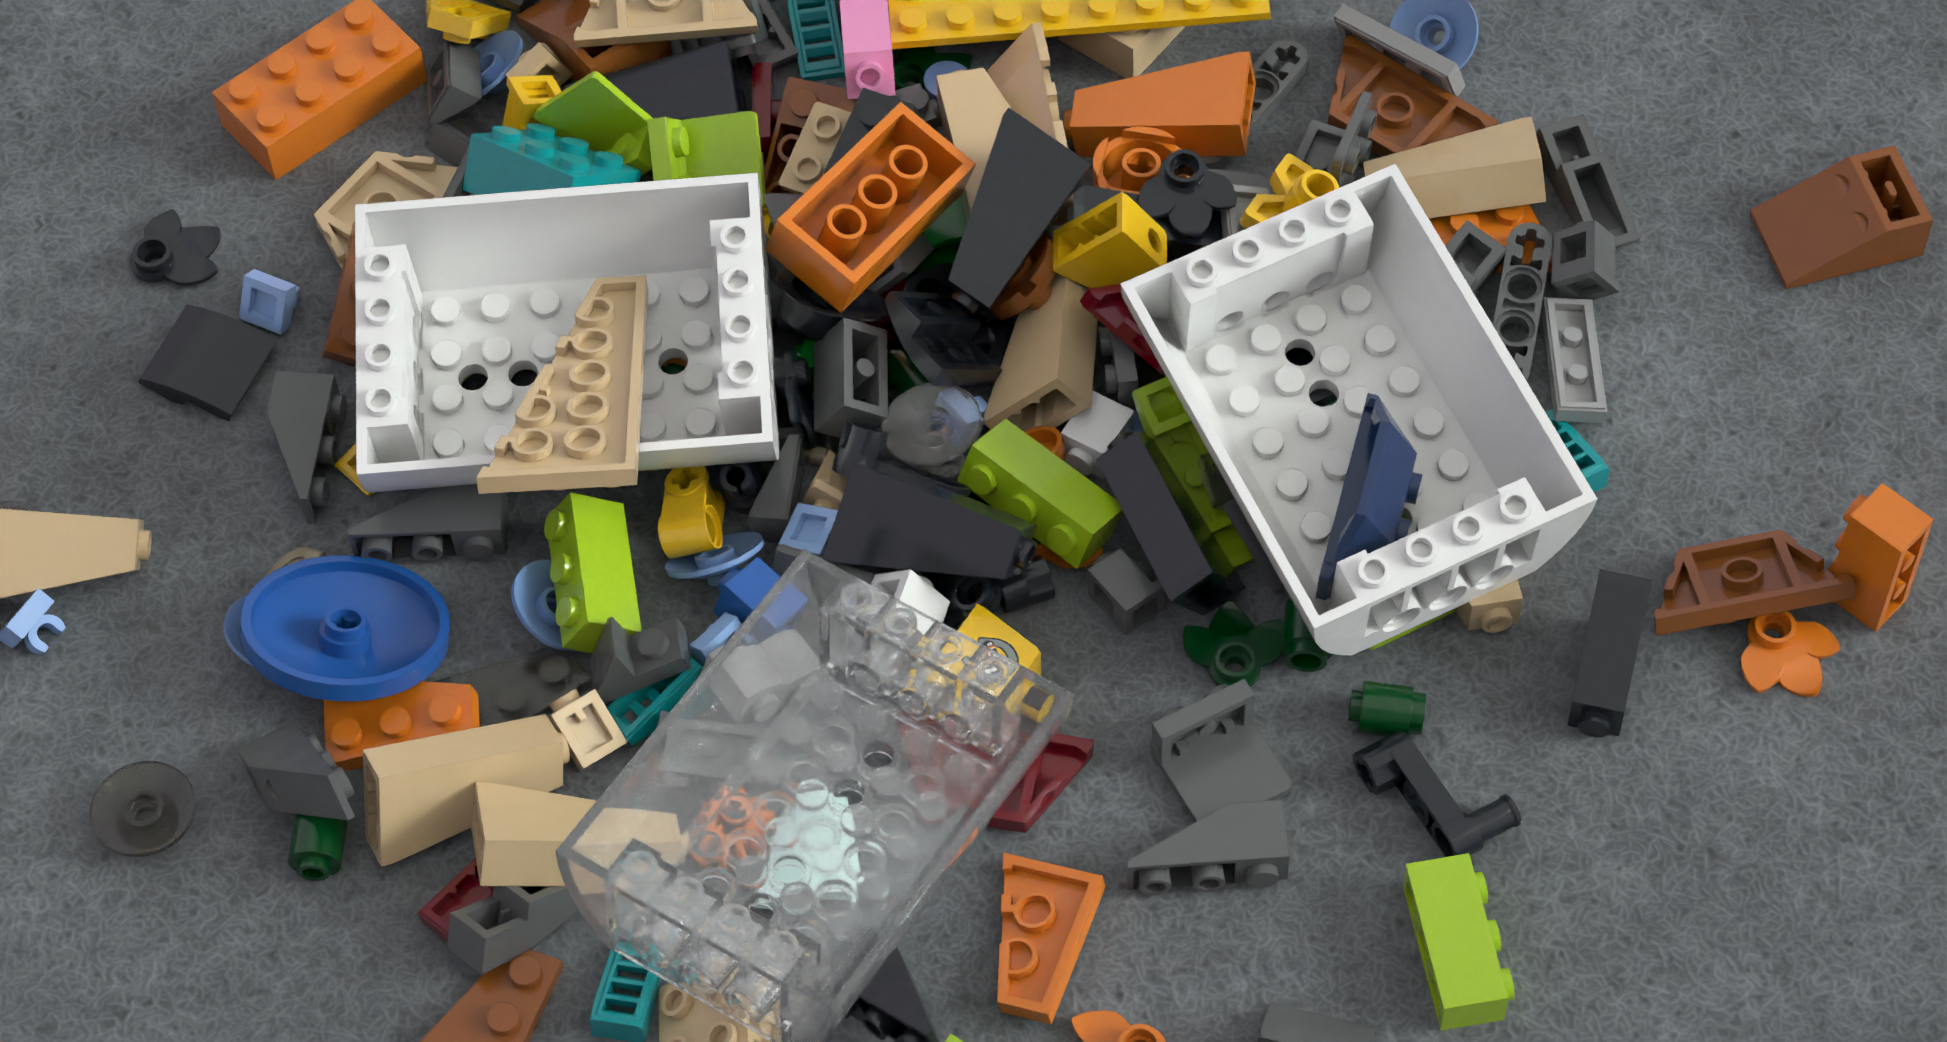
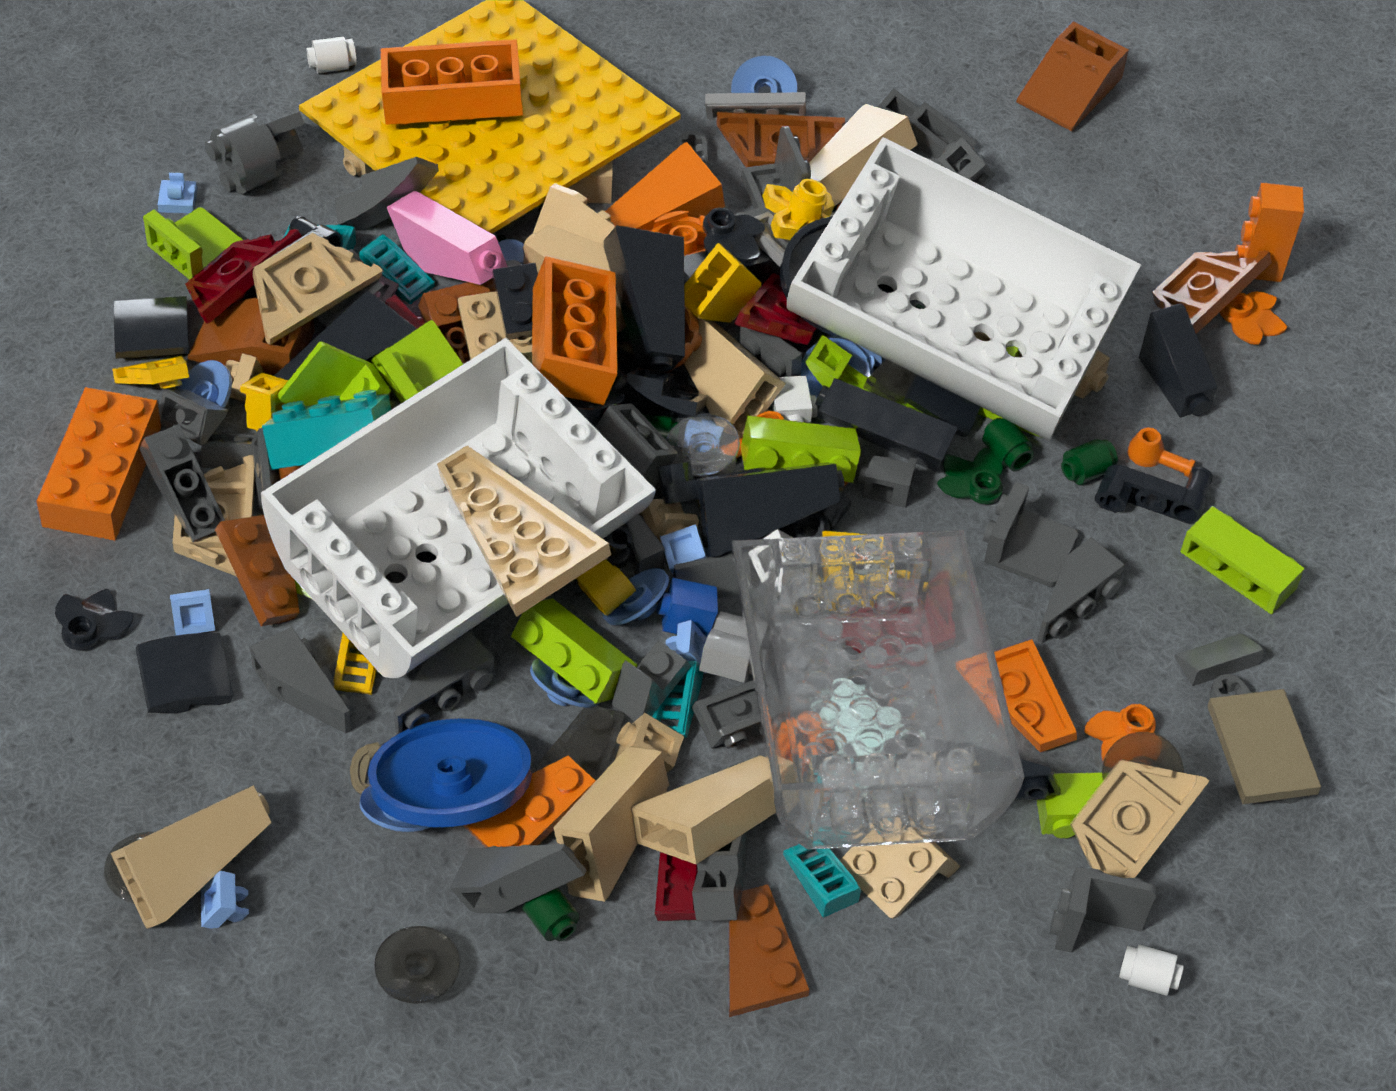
camera: 45 degrees left, 5 degrees down
dark blue wedge [1315,393,1423,600] -> none
none -> dark grey slope [140,424,225,542]
none -> orange bar [1128,427,1196,477]

